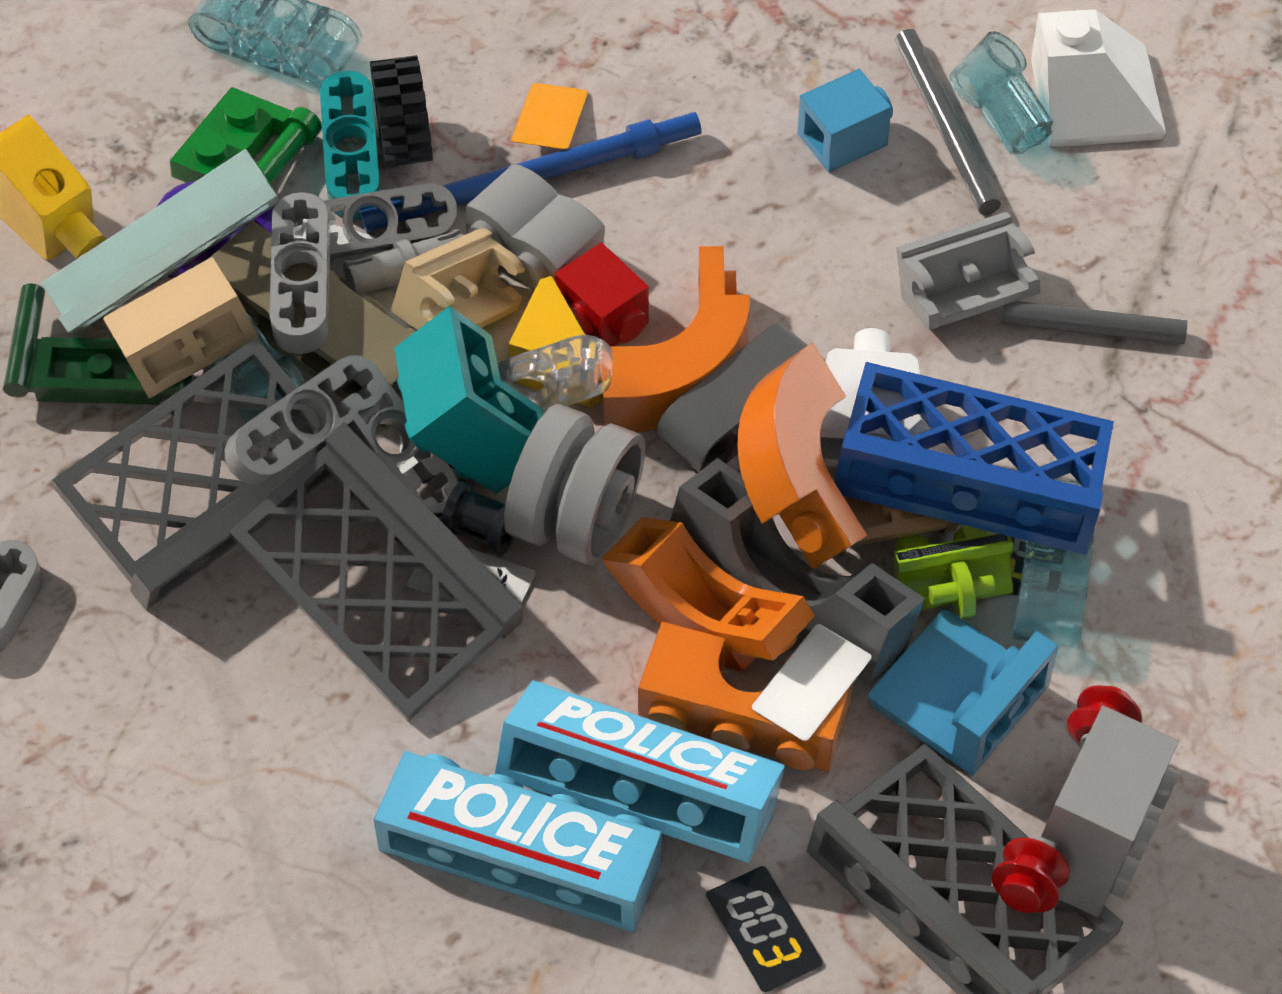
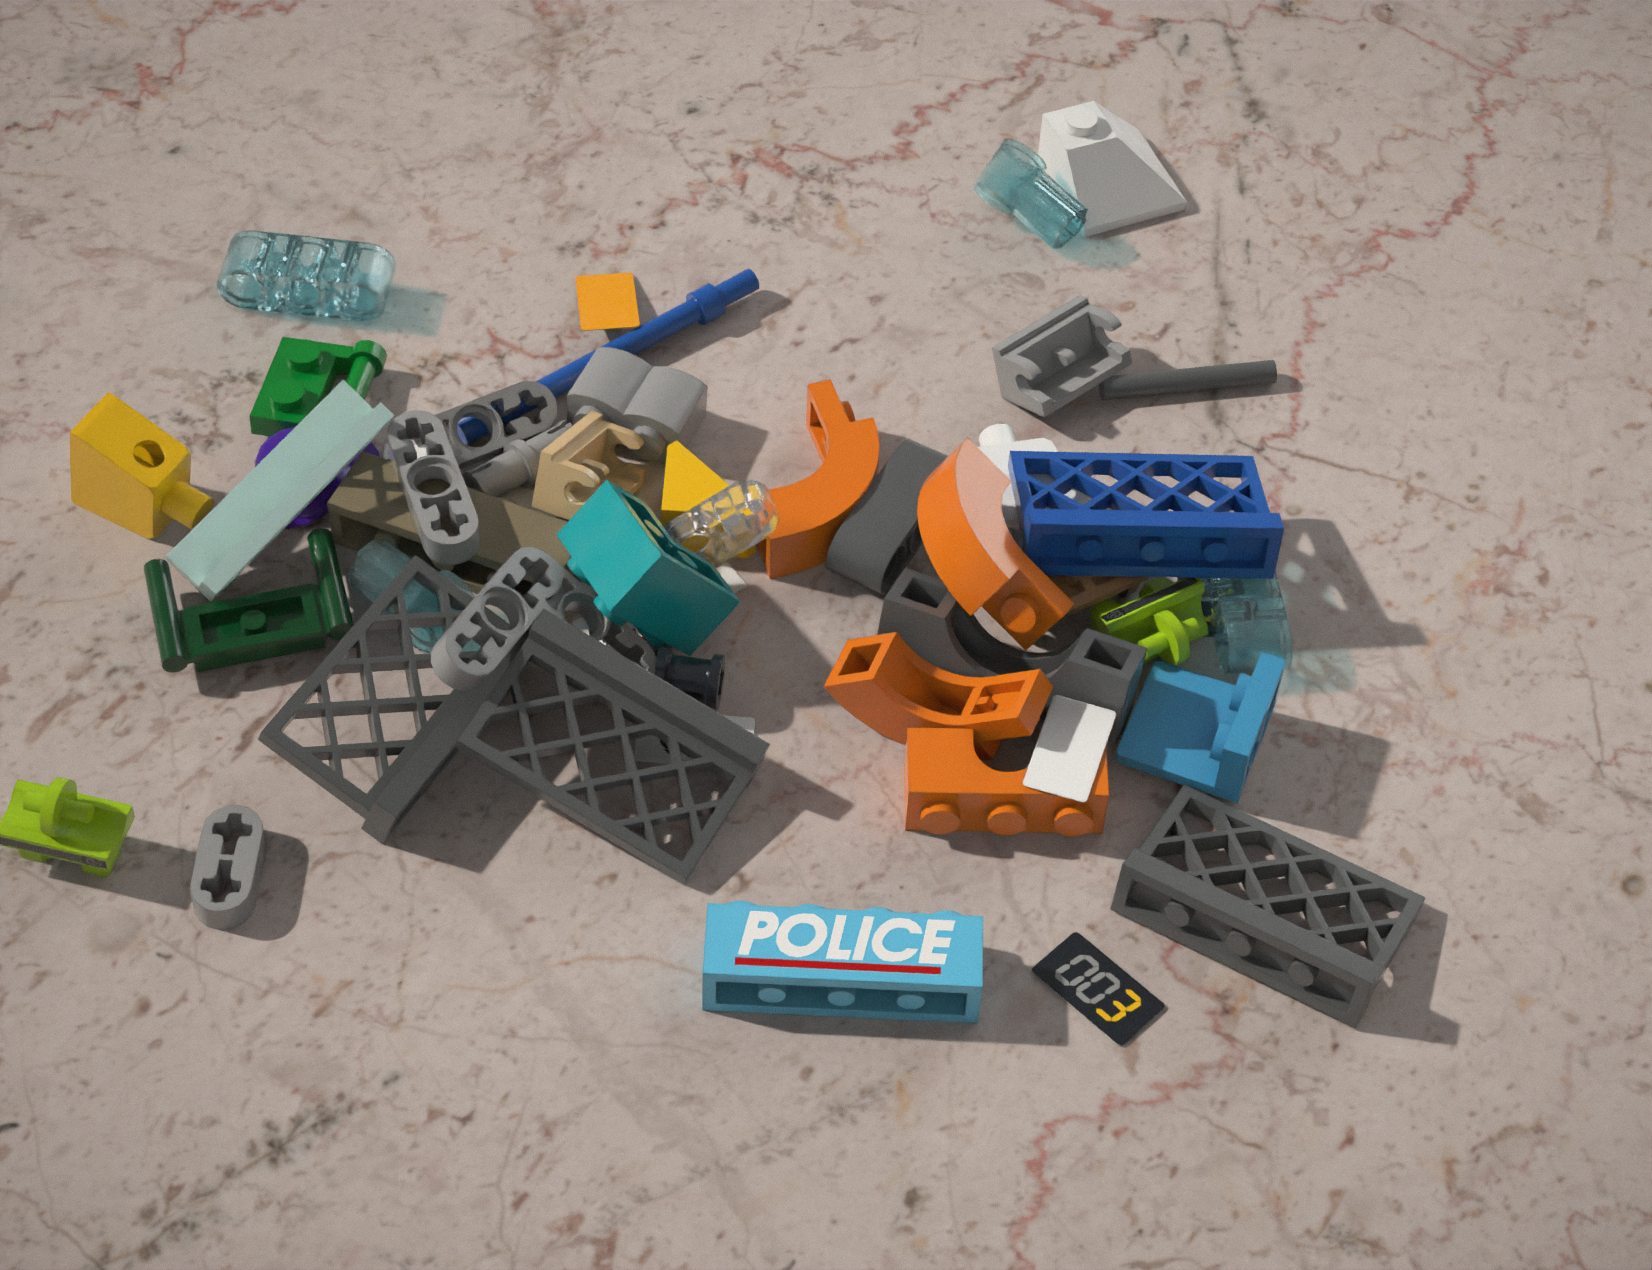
camera: 20 degrees left, 5 degrees down
tan hinge [103,257,259,399] -> none
teal beam [320,70,381,220] -> none
black tyre [370,55,433,167] -> none
medium azure brick [495,680,785,863] -> none
light grey wheel [504,404,645,568] -> none
red brick [554,242,649,355] -> none
dark azure brick [797,68,893,173] -> none
dark grey bar [895,29,1001,215] -> none
light grey brick [991,685,1181,917] -> none

